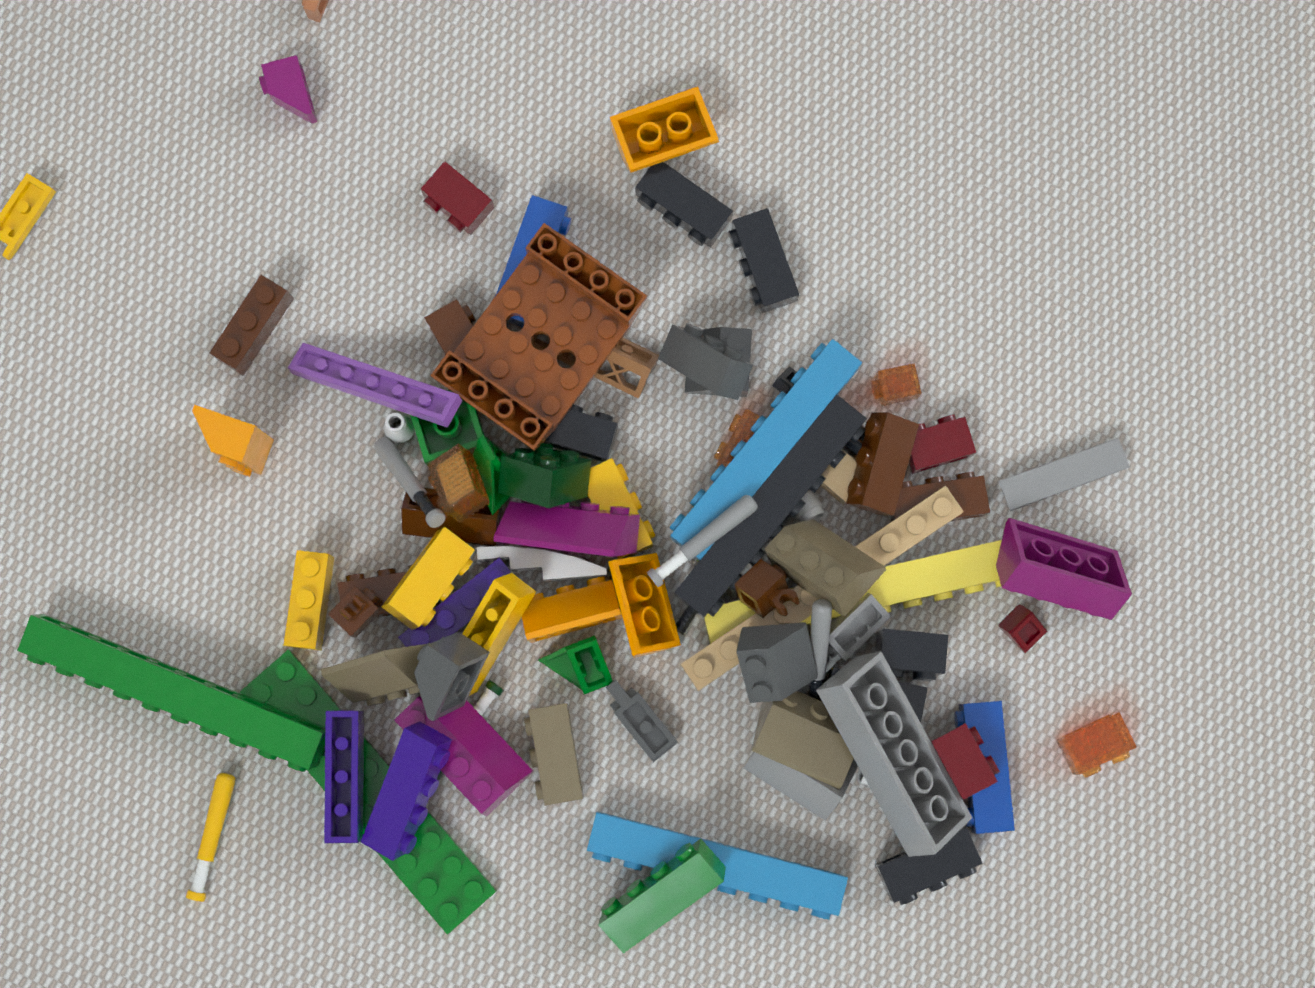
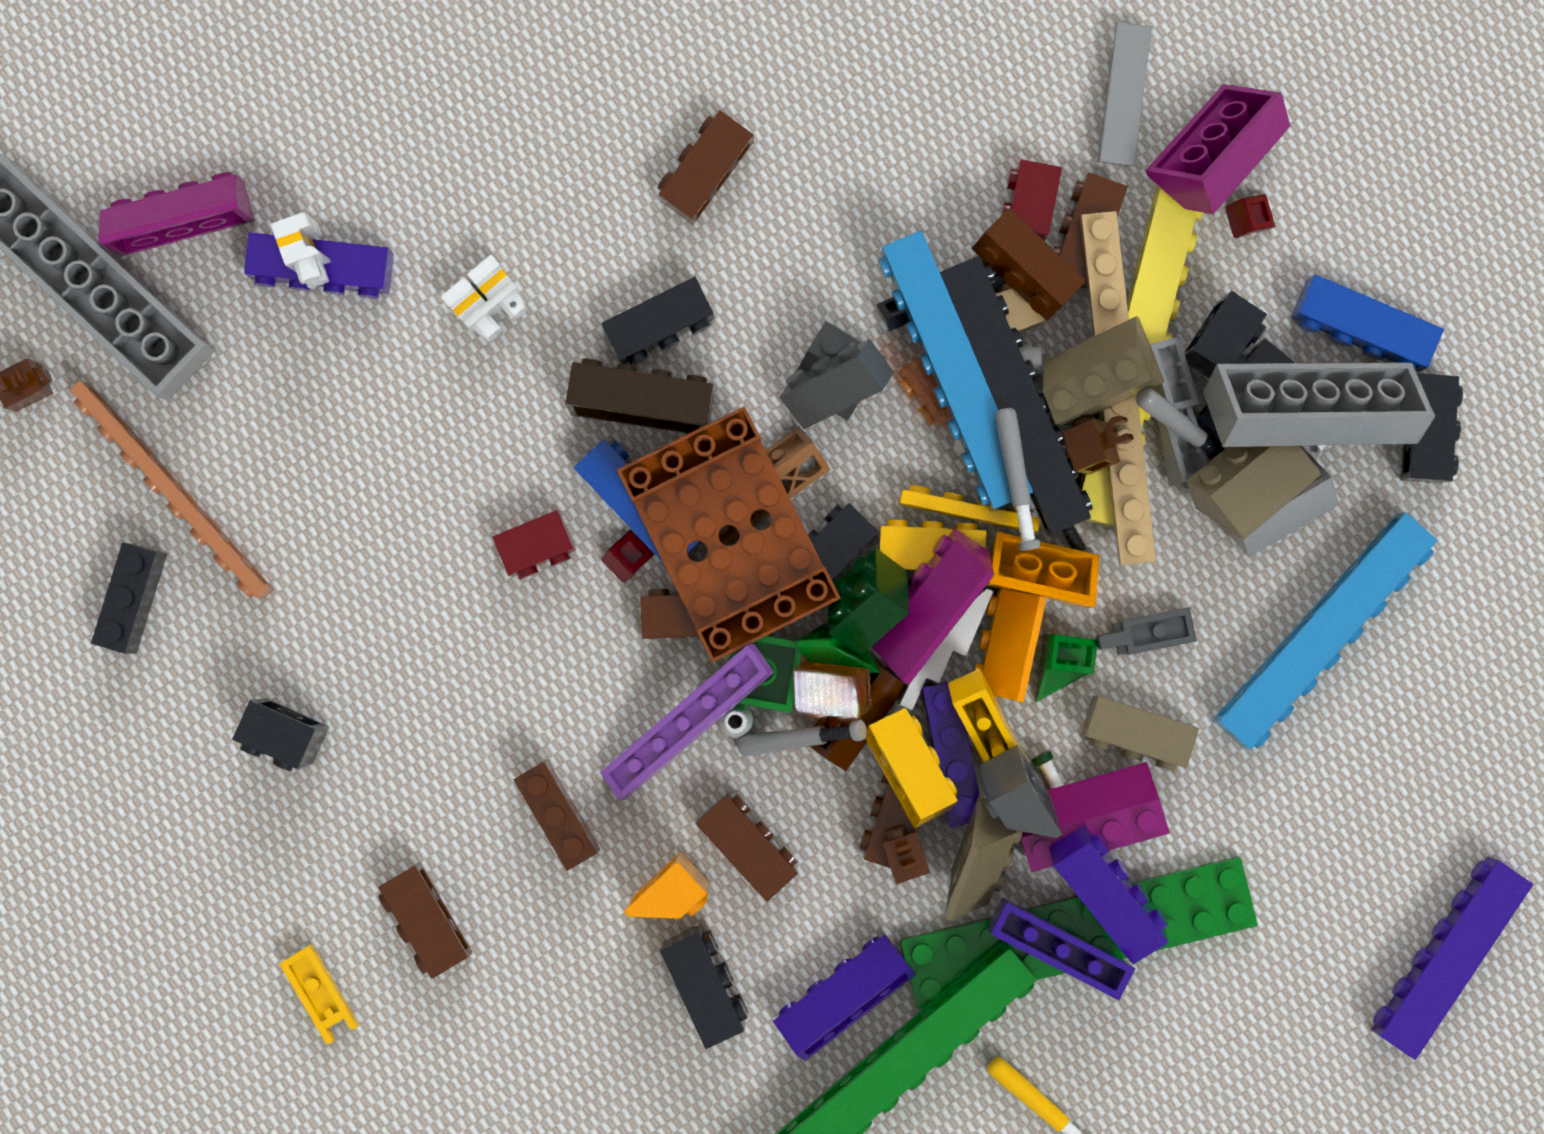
camera: 65 degrees left, 5 degrees up
magenta slope [259,55,317,124] -> none
yellow brick [283,550,335,651] -> none
brick [598,839,726,954] -> none
light orange slope [610,86,719,173] -> none
black brick [728,208,799,313] -> none
dark grey slope [736,622,818,703] -> none
clear orange brick [871,363,922,406] -> none
dark red brick [931,723,1000,800] -> none
clear orange brick [1056,712,1137,778] -> none
none -> black brick [232,698,330,771]
none -> reddish brown brick [378,862,473,979]
none -> white hips [440,255,527,342]
none -> dark brown piece [565,358,714,434]
none -> dark red slope [601,530,654,583]
none -> reddish brown brick [657,110,754,225]
none -> black brick [660,924,749,1050]
none -> reddish brown brick [695,793,798,902]
none -> dark purple brick [773,934,916,1061]
none -> yellow plate [898,485,1040,533]

